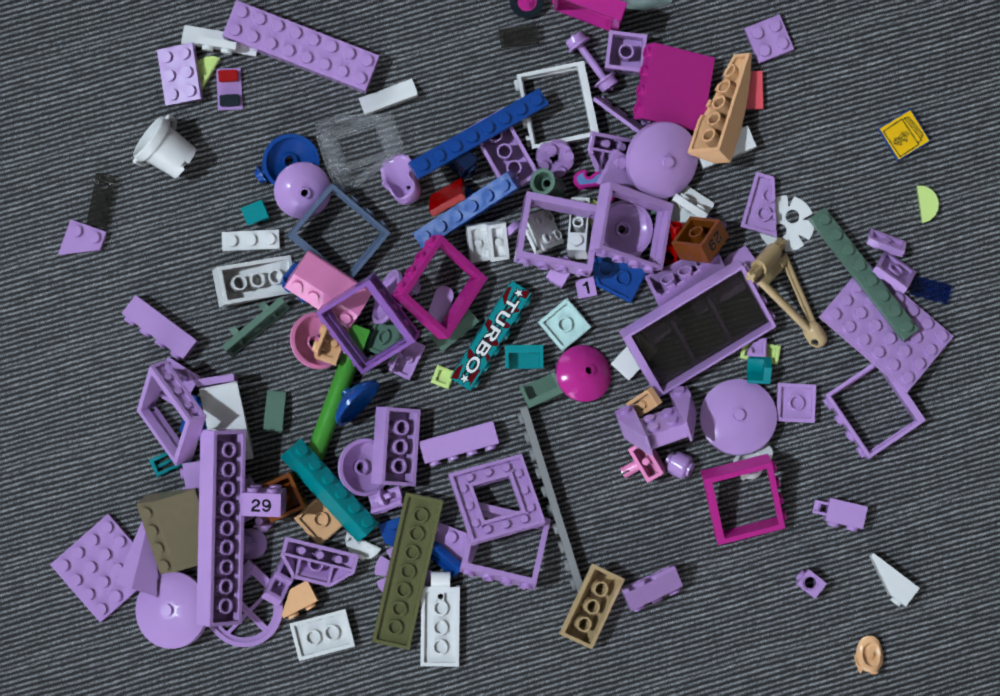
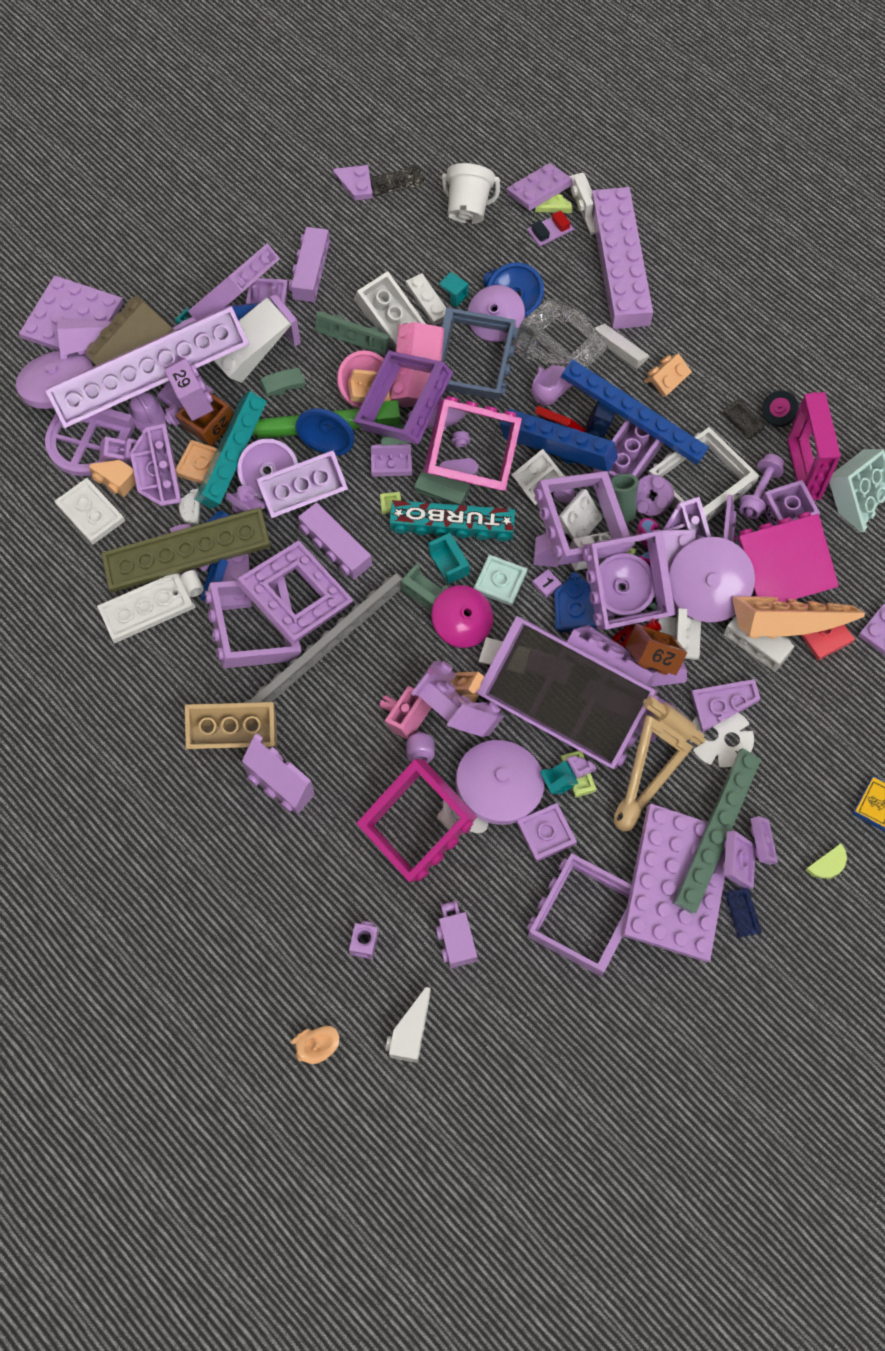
camera: 60 degrees right, 20 degrees down
none -> light nougat bracket [644,353,692,397]

